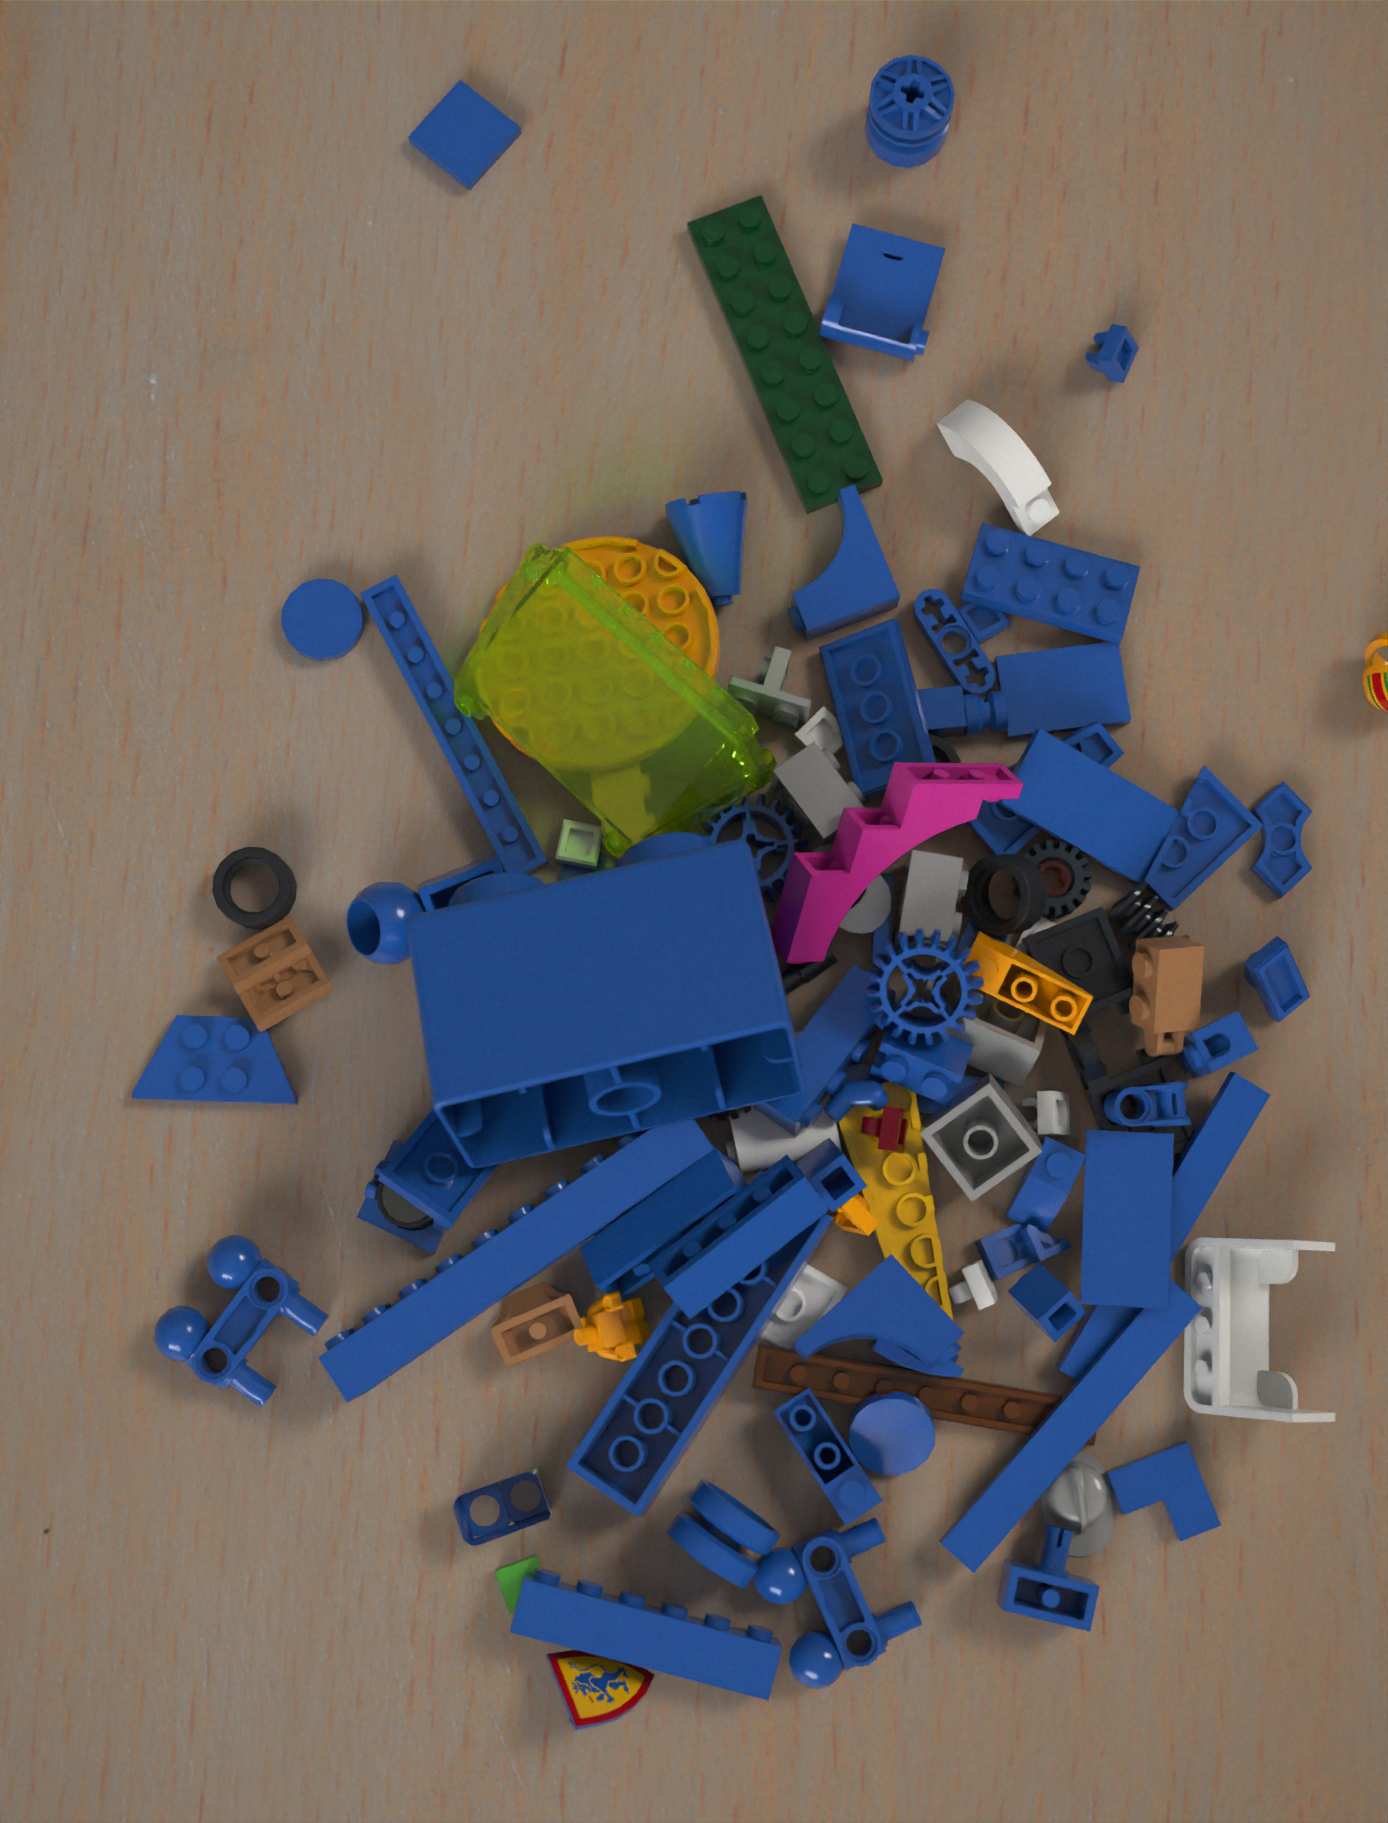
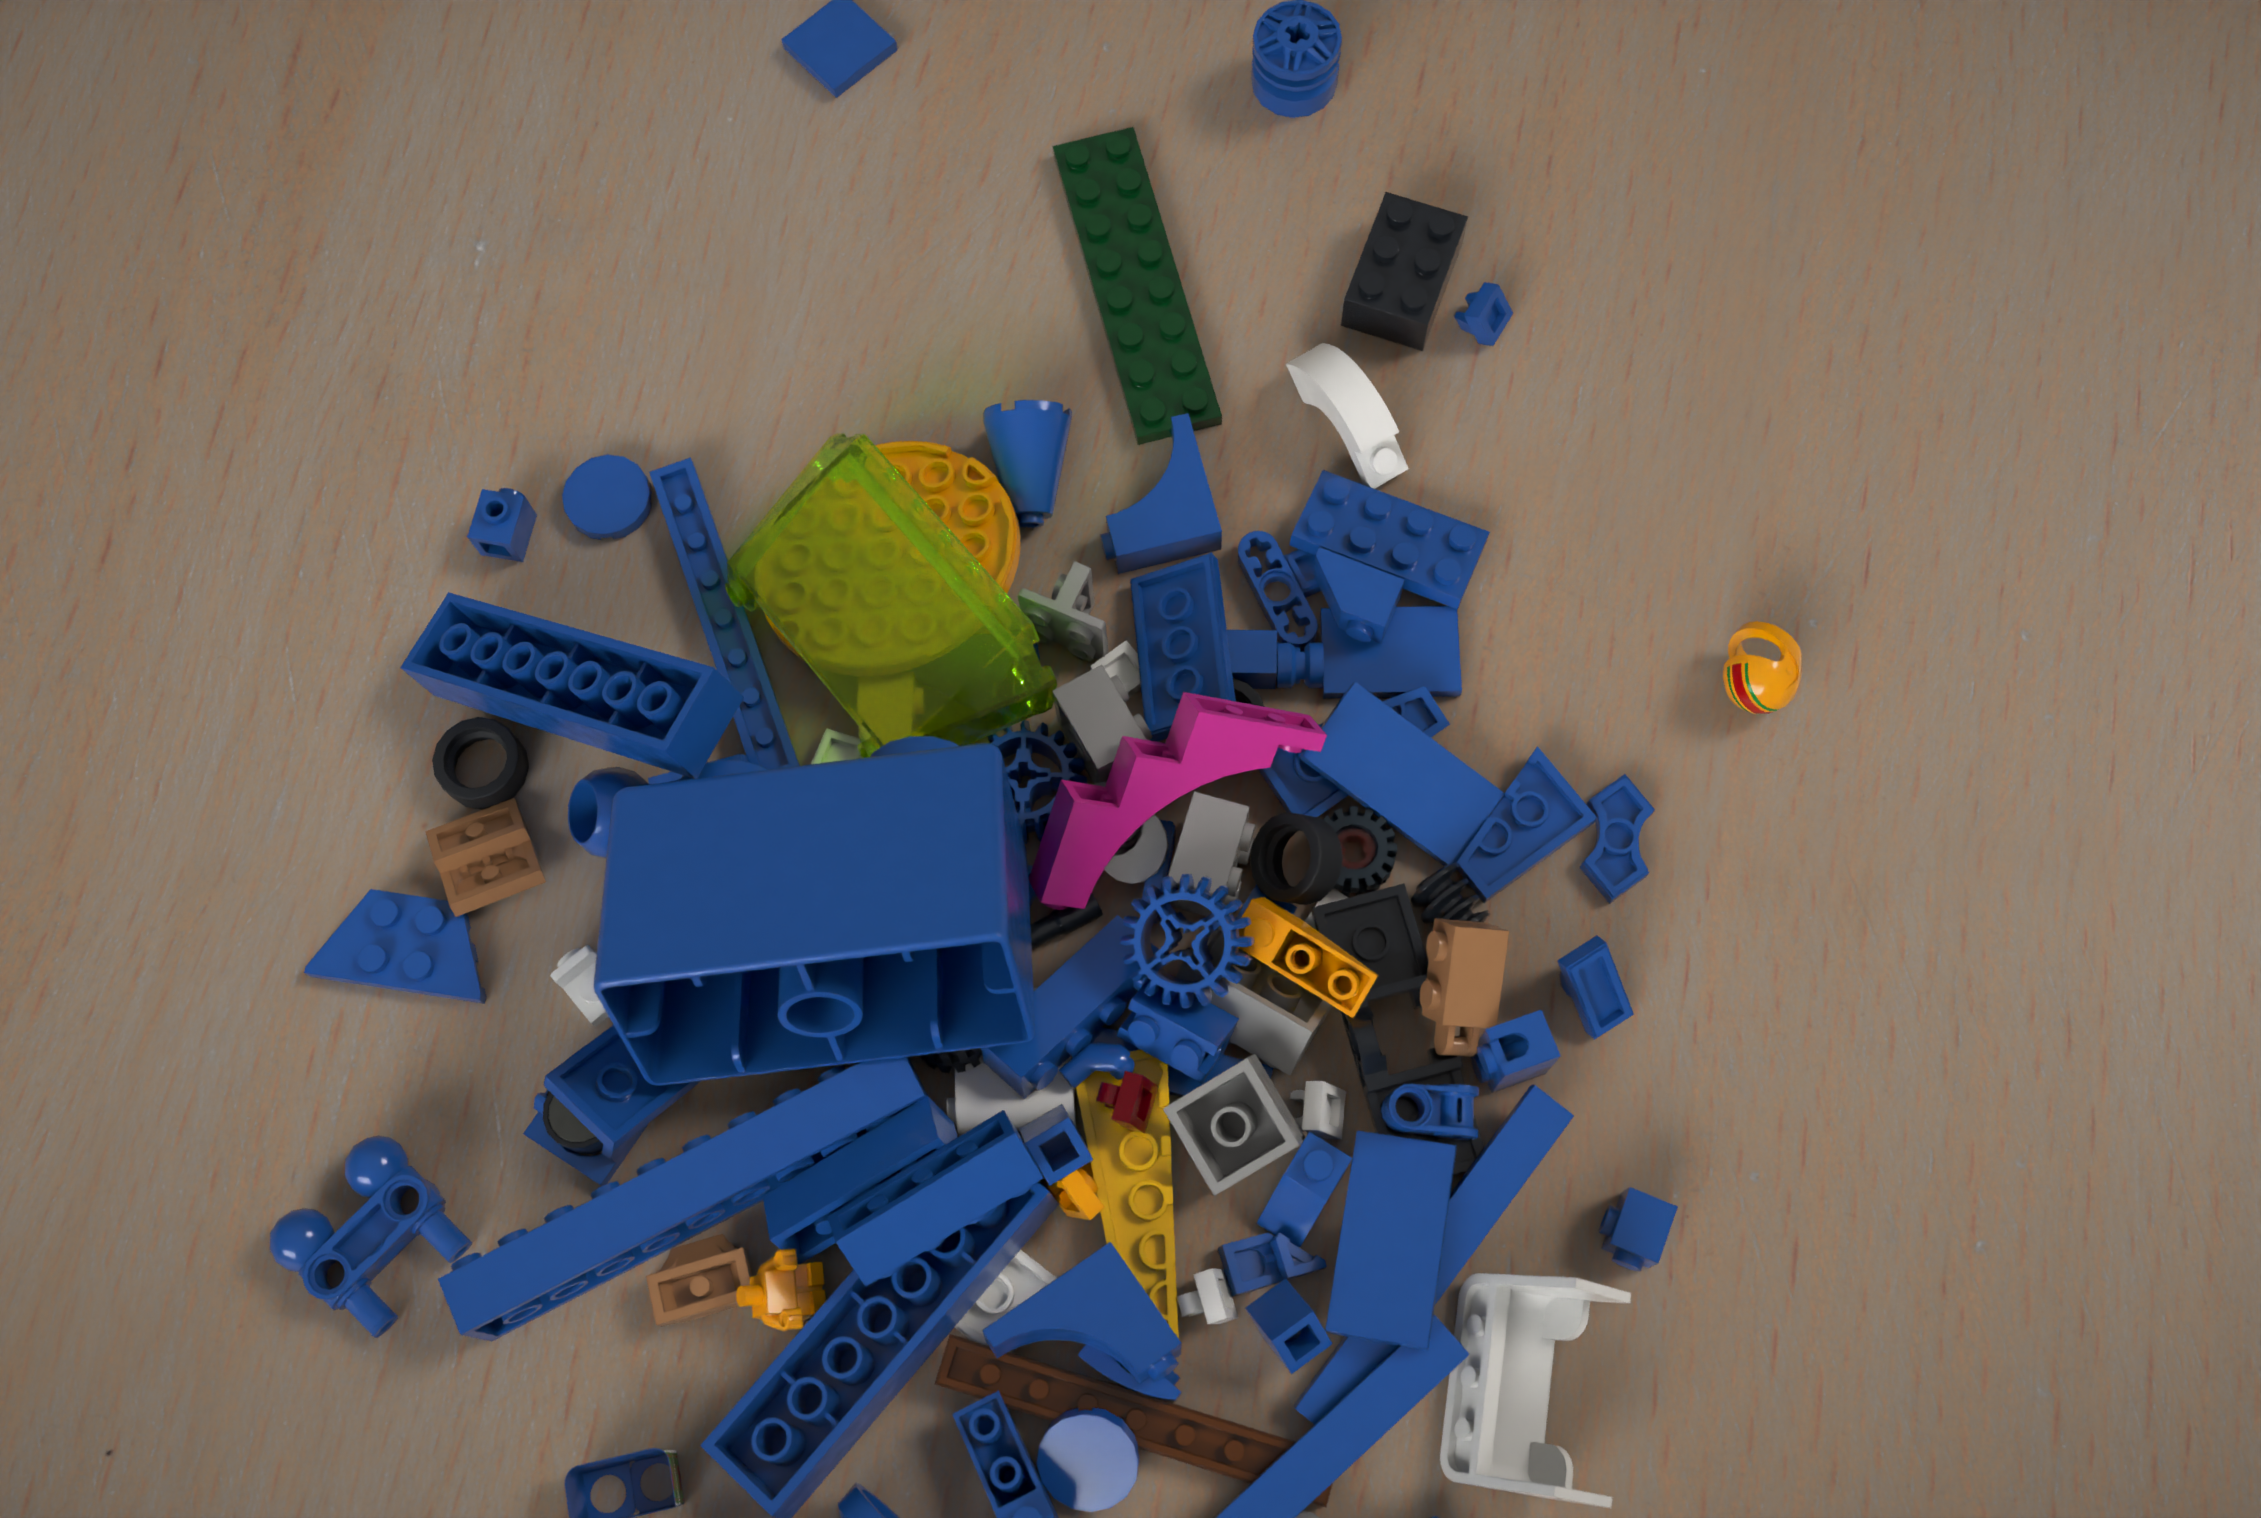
camera: 10 degrees right, 10 degrees down
blue door [819,223,945,362] -> none
none -> blue brick [400,592,744,779]
none -> blue brick [467,488,537,562]
none -> white bracket [550,945,609,1027]
none -> blue slope [1313,547,1405,644]
none -> black piece [1341,192,1468,351]
none -> blue brick [1599,1187,1678,1272]

